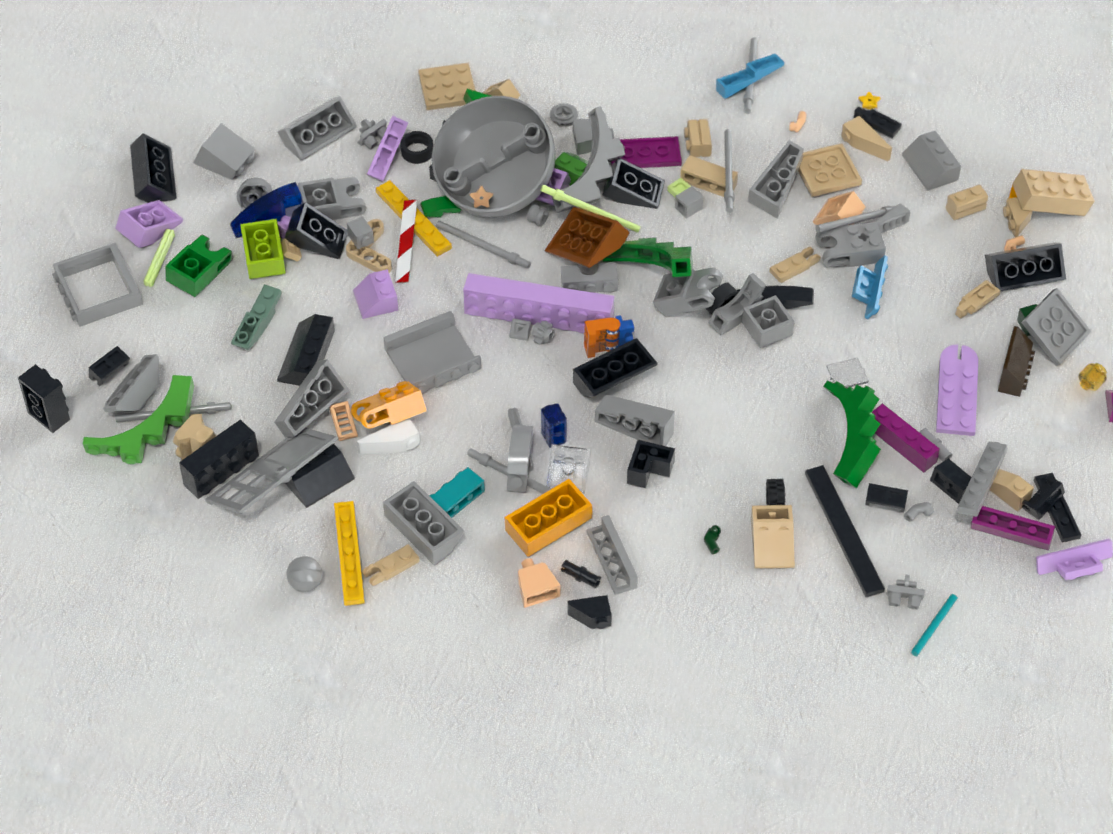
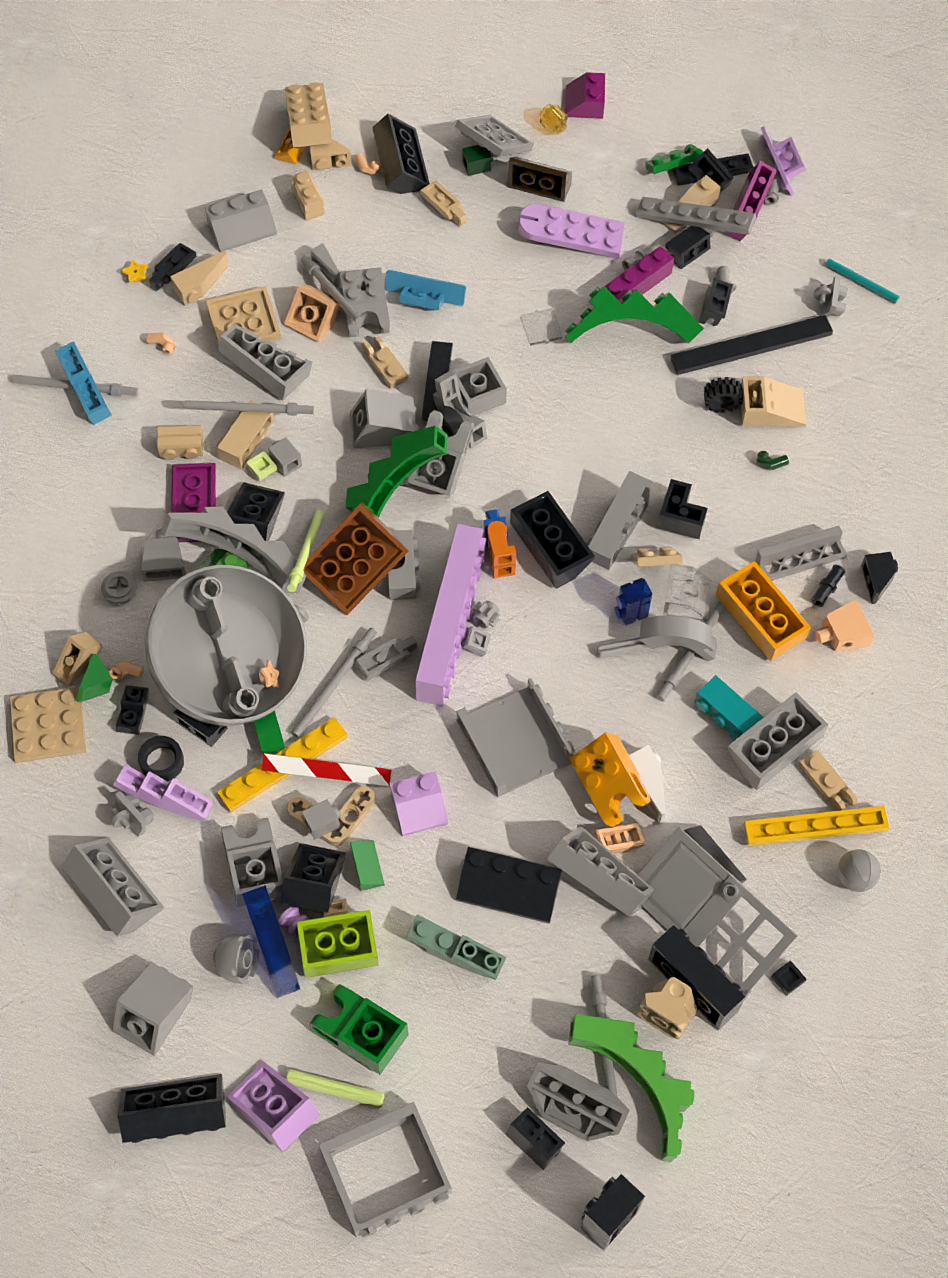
camera: 90 degrees left, 10 degrees up
none -> light grey slope [350,389,418,448]
none -> slope [350,840,385,891]
none -> light grey hinge [355,635,418,681]
none -> tan plate [631,547,683,567]
none -> green plate [645,144,703,174]
none -> light grey pin [765,179,780,205]
none -> black tile [771,960,807,996]

